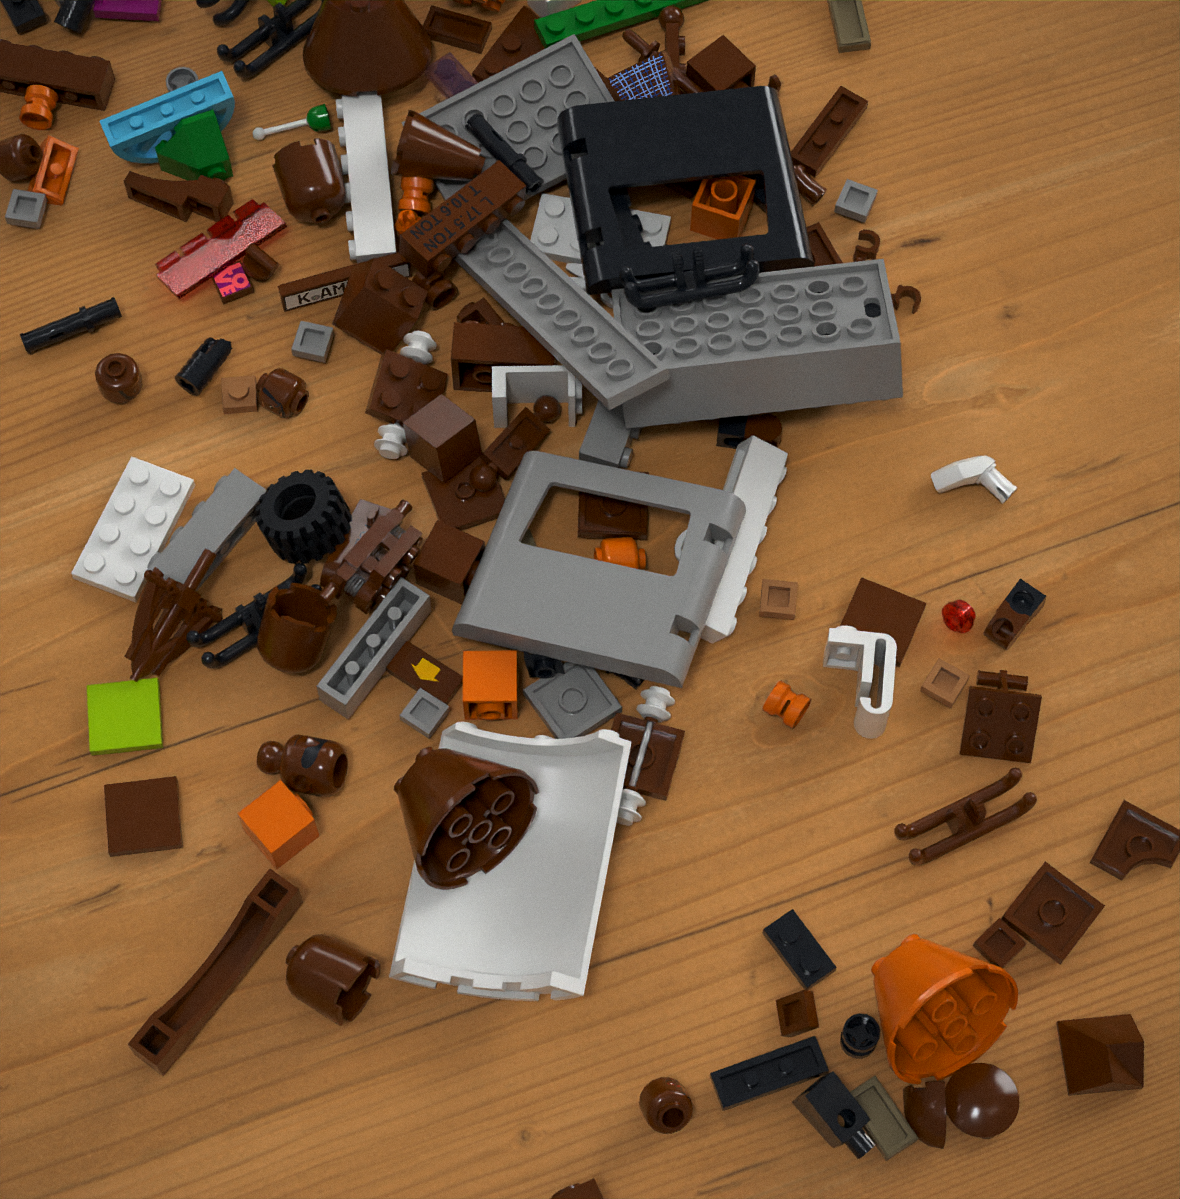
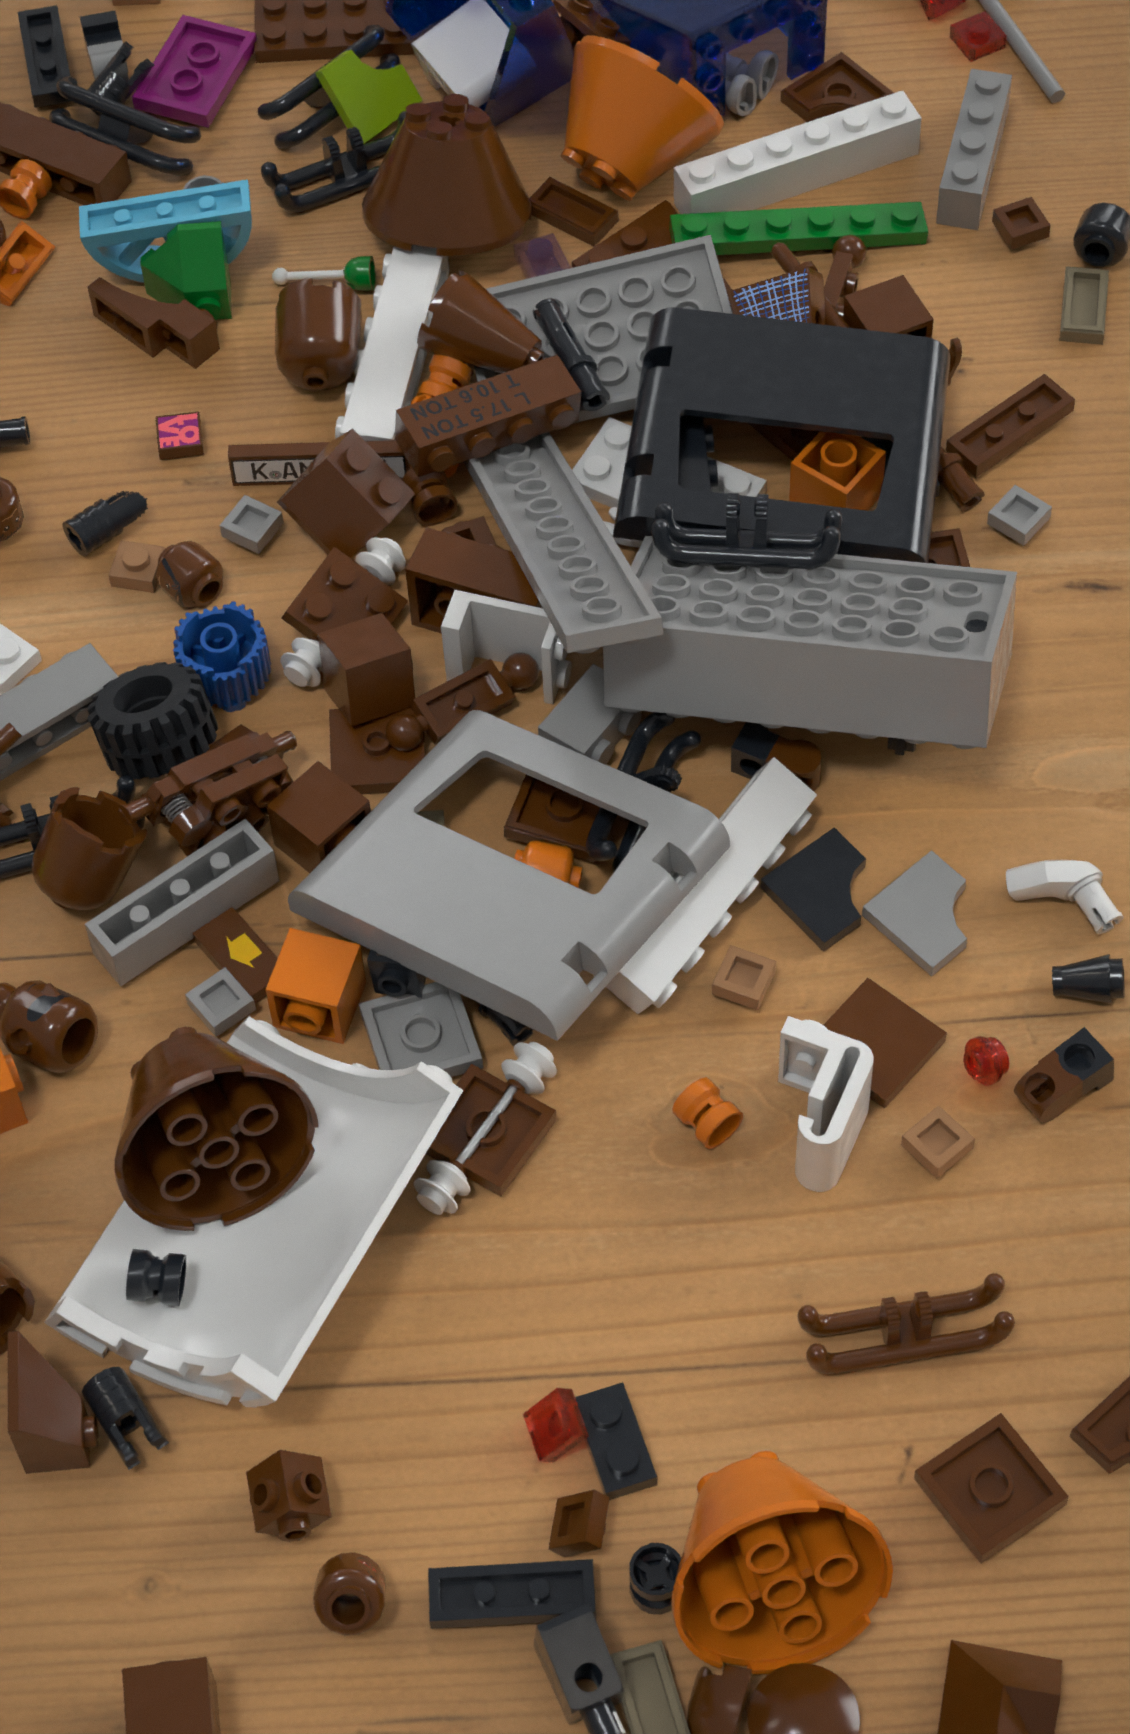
camera: 20 degrees right, 10 degrees down
clear red windscreen [155,199,287,299] -> none
reddish brown plate [242,243,279,280] -> none
reddish brown piece [853,229,921,314] -> none
reddish brown plate [959,670,1042,763] -> none
reddish brown plate [973,918,1027,968] -> none
none -> reddish brown slope [8,1331,99,1474]
none -> black piece [49,76,201,175]
none -> black hinge [82,1367,169,1470]
none -> black wheel [126,1249,187,1306]
none -> blue brick [173,601,271,712]
none -> reddish brown brick [246,1450,332,1542]
none -> clear red plate [523,1387,589,1463]
none -> black piece [586,712,701,873]
none -> black tile [760,827,866,952]
none -> light grey tile [862,850,967,976]
none -> black cone [1052,954,1125,1004]

